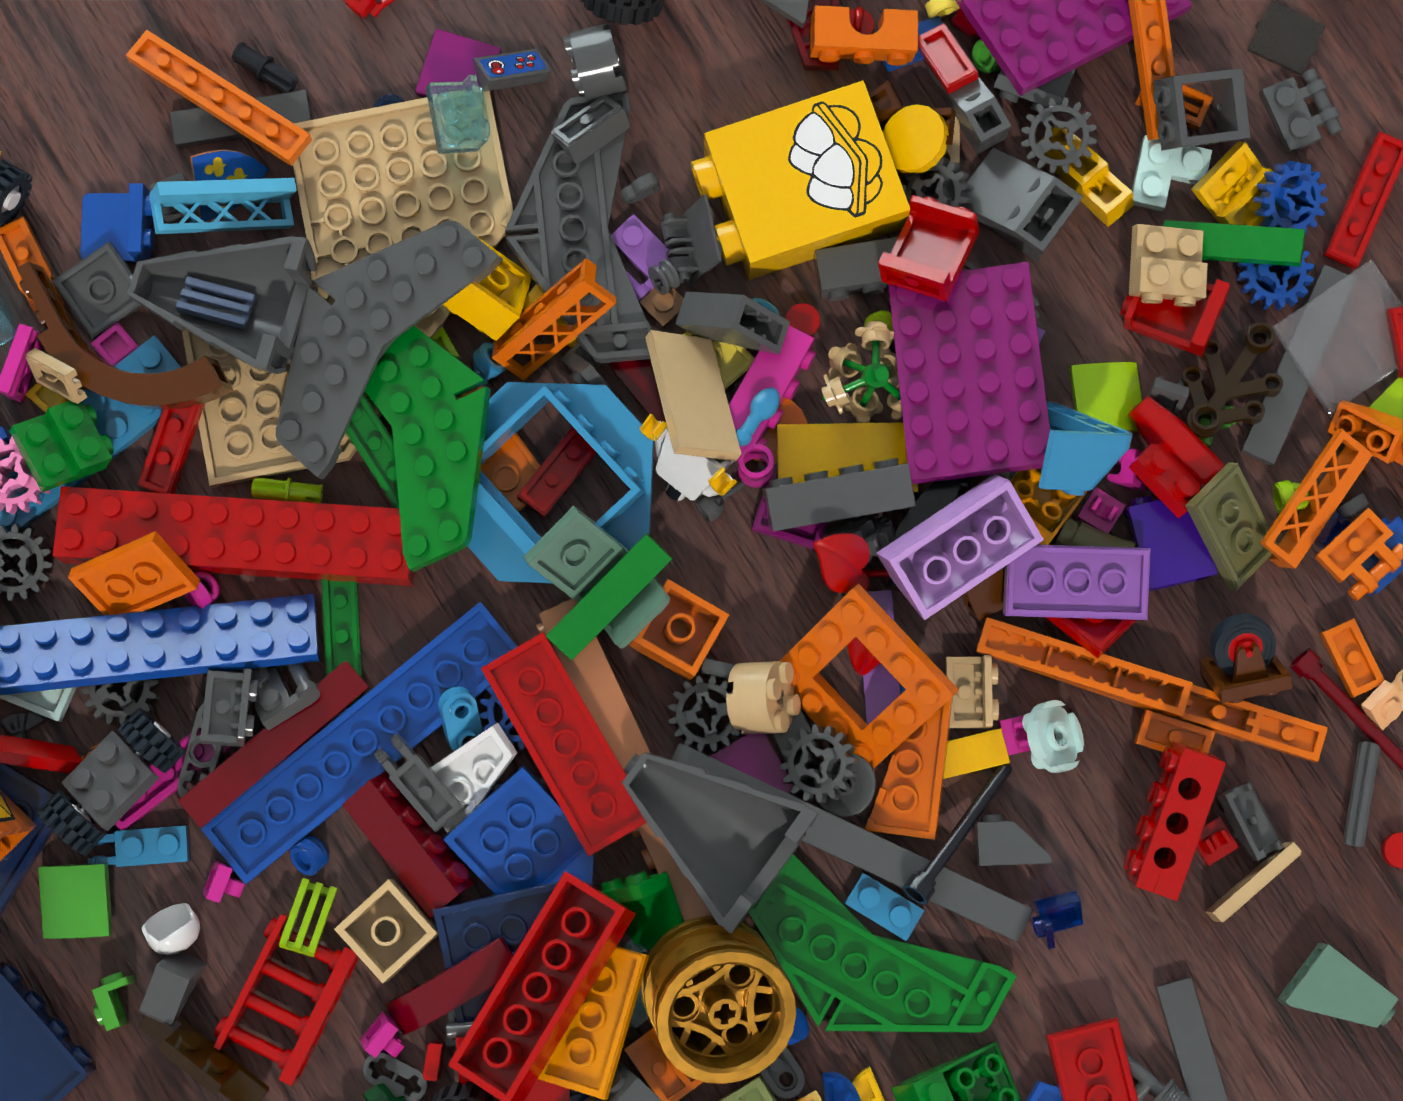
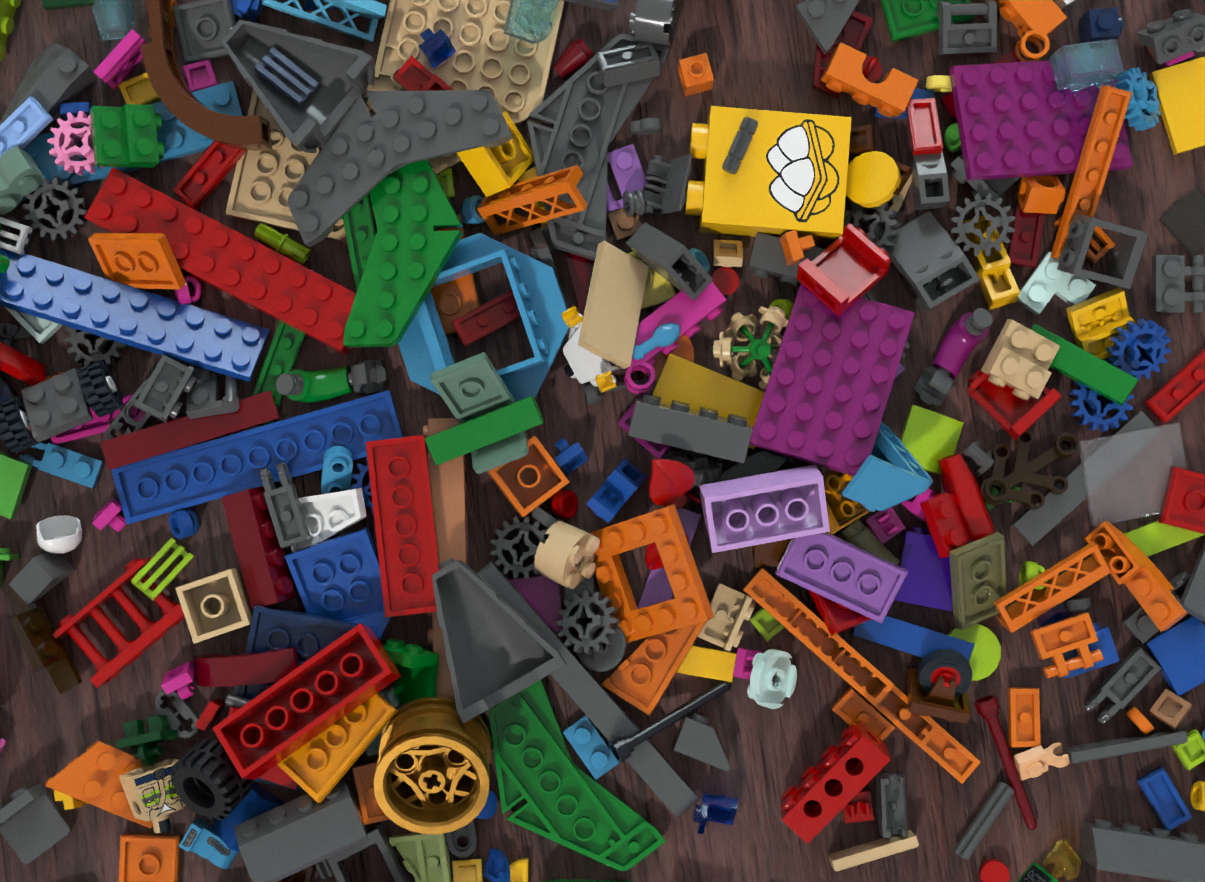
camera: 25 degrees right, 5 degrees up
tan tile [25,348,87,404] -> none
none -> piece [276,359,387,403]
none -> red slope [392,55,453,91]
none -> clear blue tile [419,28,456,69]
none -> red tile [550,490,578,519]
none -> dark red cone [552,37,595,80]
none -> blue tile [554,438,589,476]
none -> blue brick [586,458,647,523]
none -> orange brick [677,53,714,97]
none -> tan plate [713,240,743,268]
none -> dark grey axle [722,117,758,175]
none -> lime tile [749,607,784,642]
none -> orange tile [779,230,815,266]
none -> blue tile [853,615,974,661]
none -> piece [913,308,993,407]
none -> lime tile [947,623,1001,681]
none -> dark red plate [1007,206,1045,268]
none -> orange brick [1015,175,1065,214]

